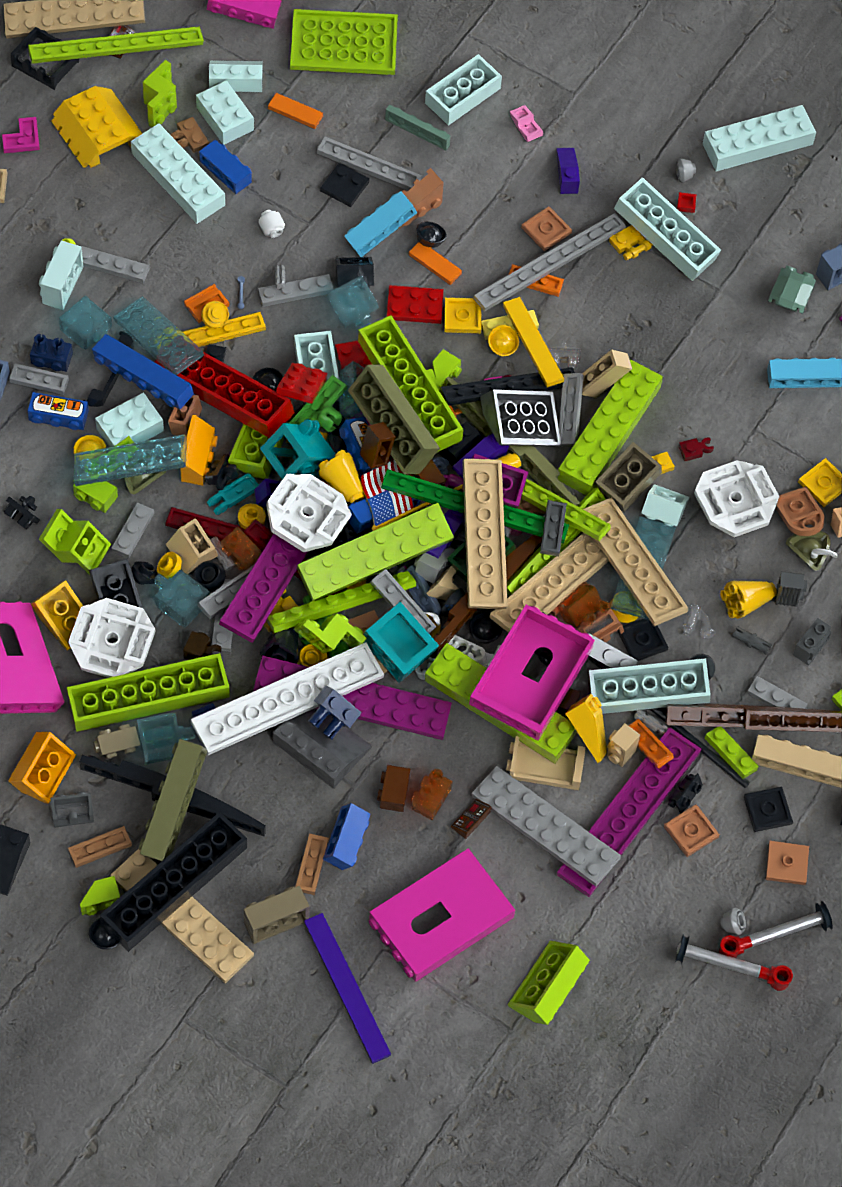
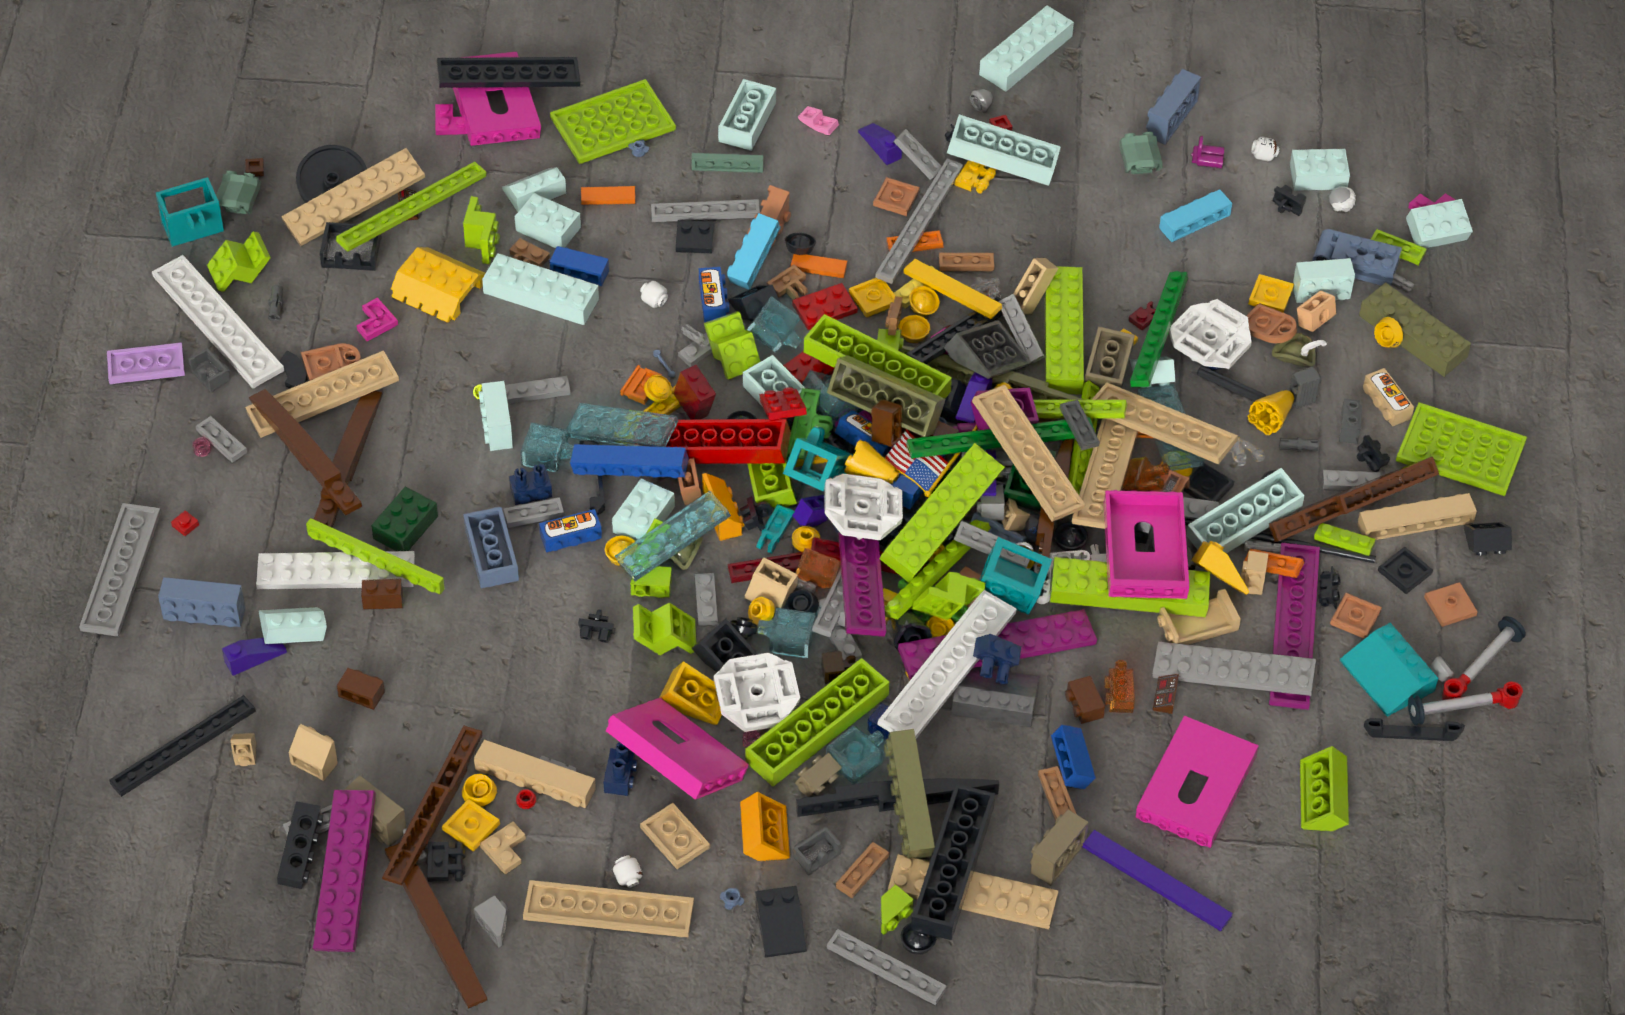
camera: 25 degrees left, 10 degrees down
none -> sand blue plate [628,140,649,157]
none -> dark red brick [673,365,716,420]
none -> brick [698,267,729,322]
none -> lime bracket [704,311,760,379]
none -> clear pink bush [742,730,760,748]
none -> medium nougat hinge [767,265,808,300]
none -> light grey plate [827,929,947,1005]
none -> medium nougat plate [885,296,903,335]
none -> light grey plate [893,129,942,180]
none -> yellow hat [898,315,930,343]
none -> medium nougat plate [939,253,994,271]
none -> green plate [1130,271,1188,387]
none -> black axle [1197,366,1266,402]
none -> teal slope [1340,622,1438,717]
none -> black hips [1356,435,1390,472]
none -> black piece [1364,718,1465,741]

